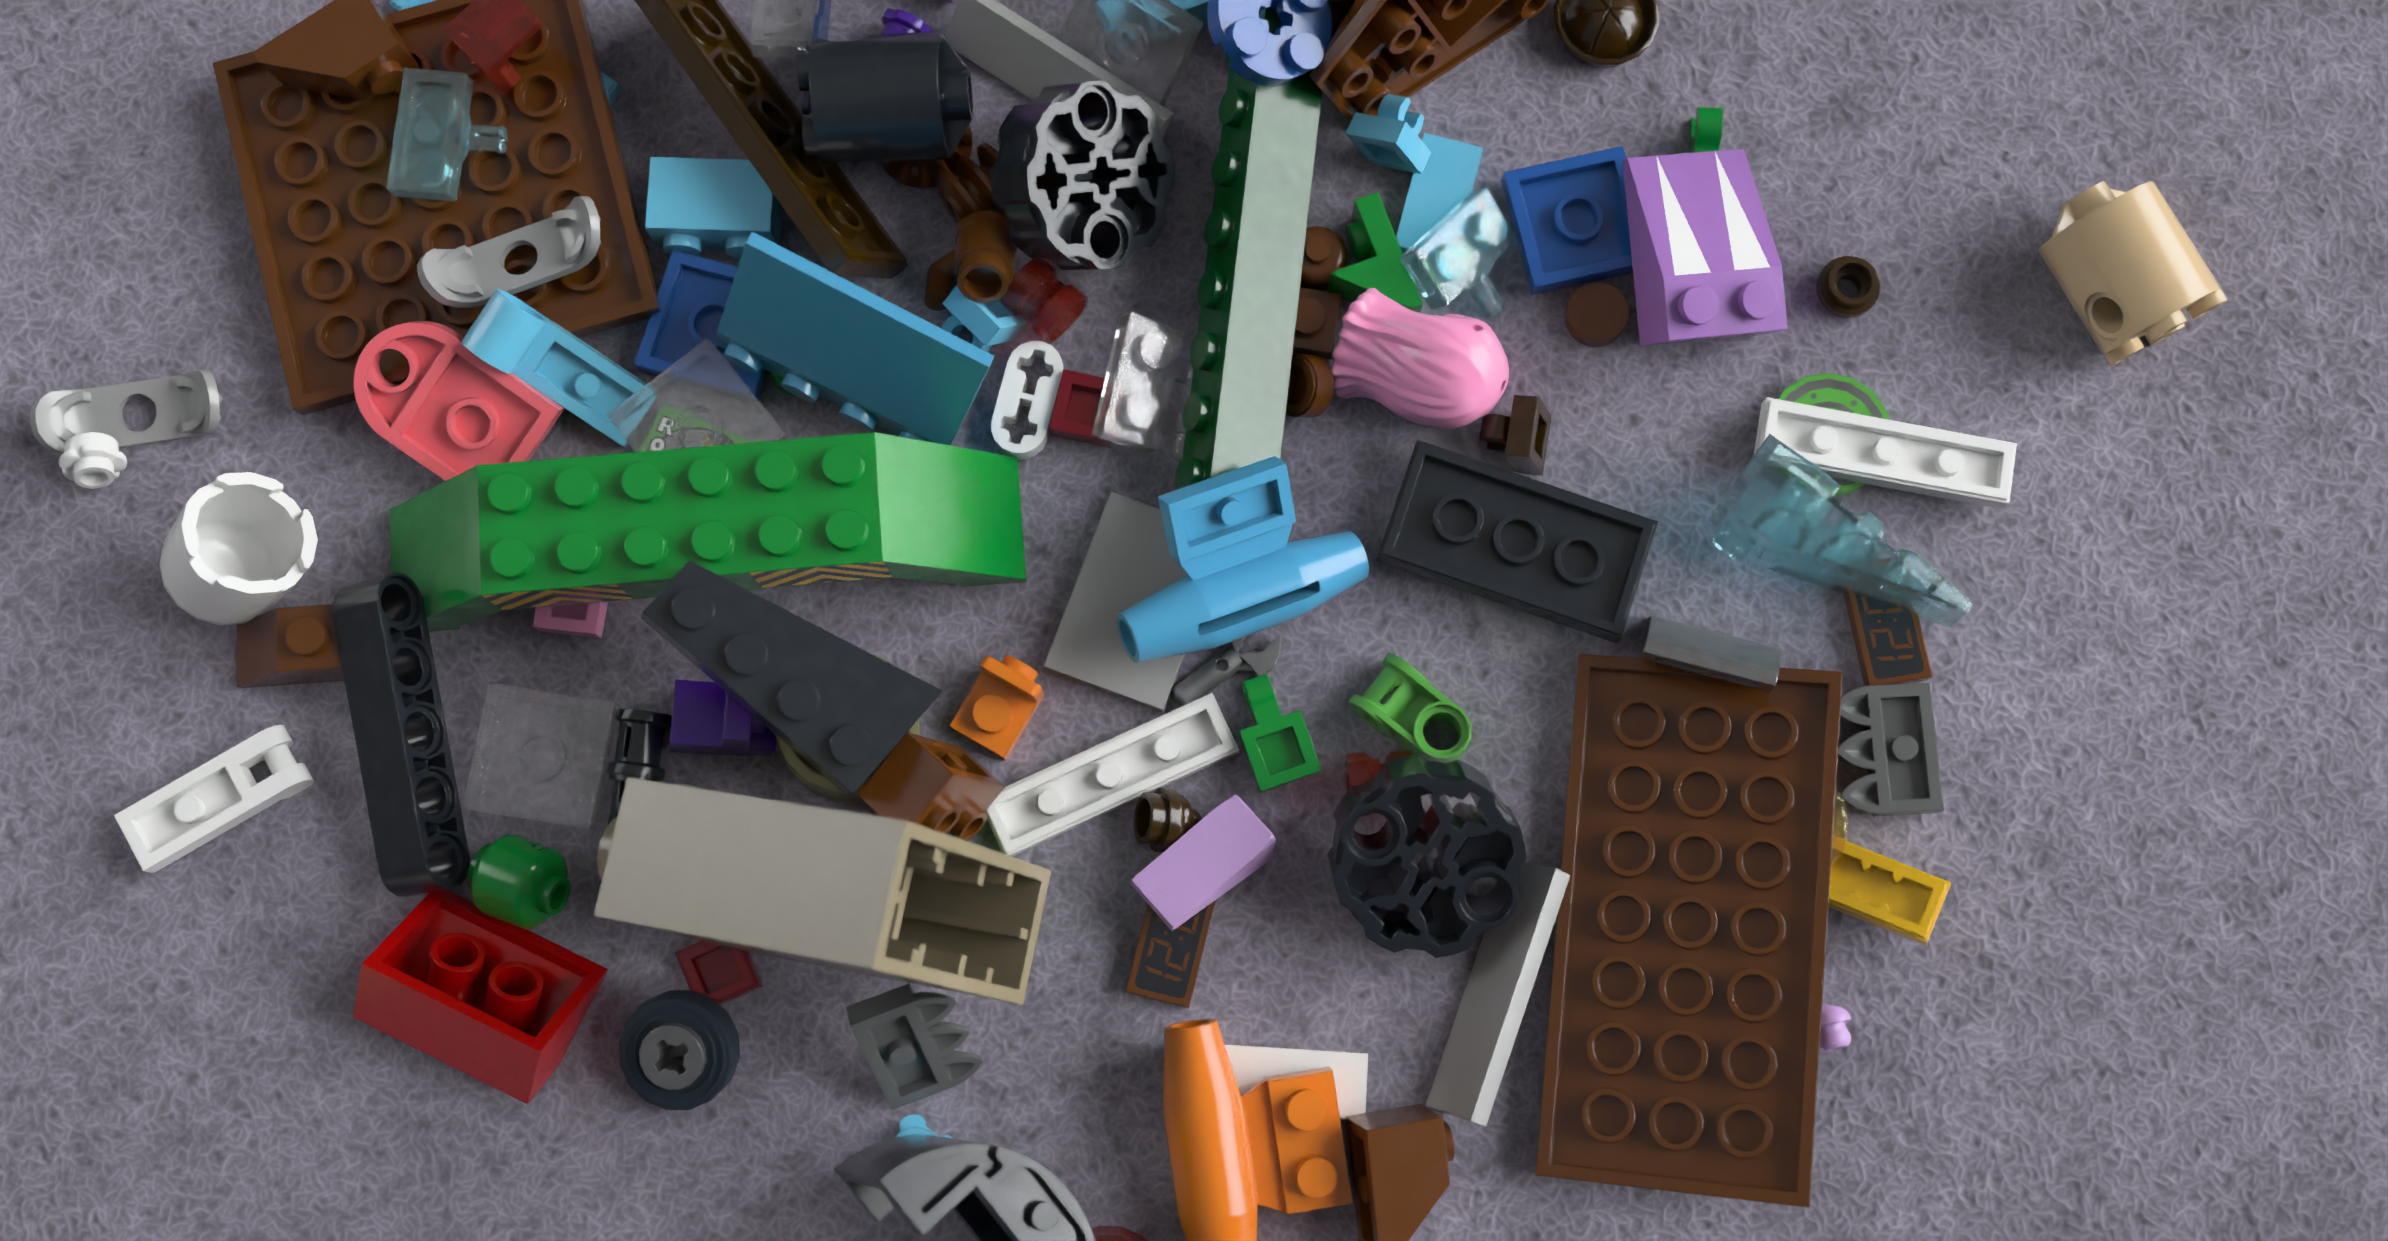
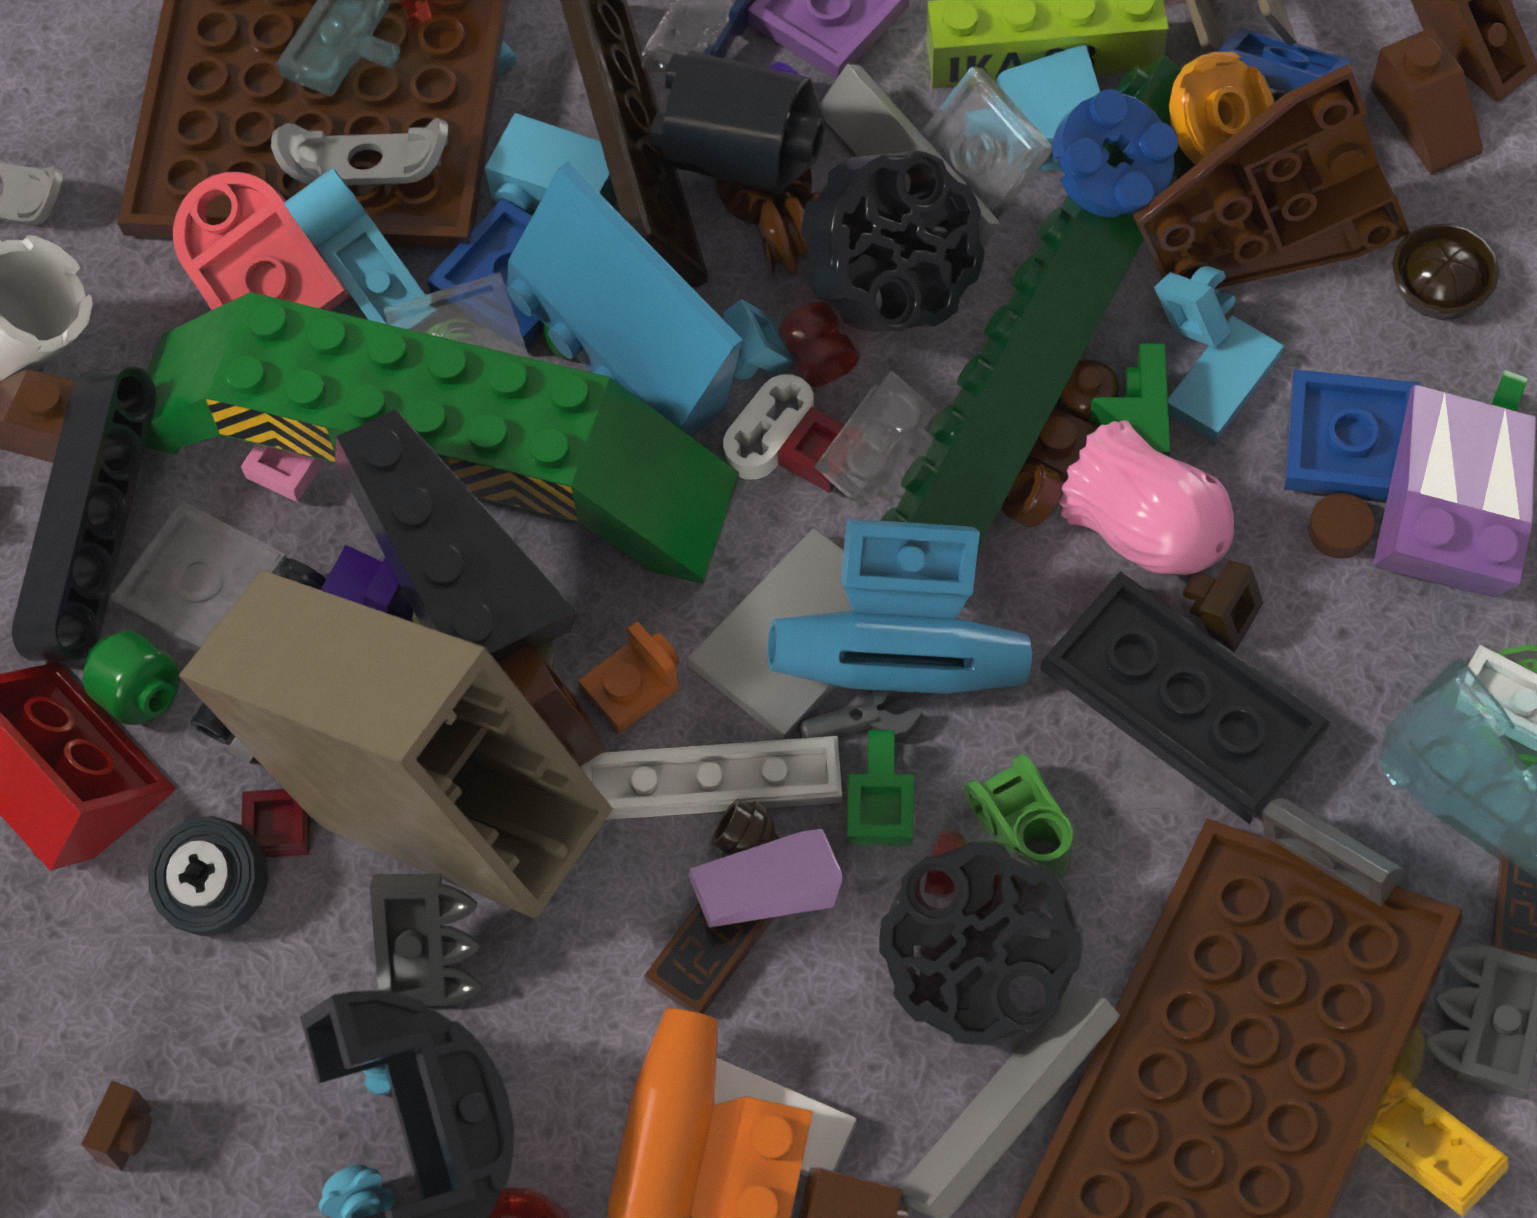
camera: 25 degrees right, 15 degrees down
reddish brown piece [924,211,1017,311] -> none
clear light blue plate [1399,188,1518,319] -> none

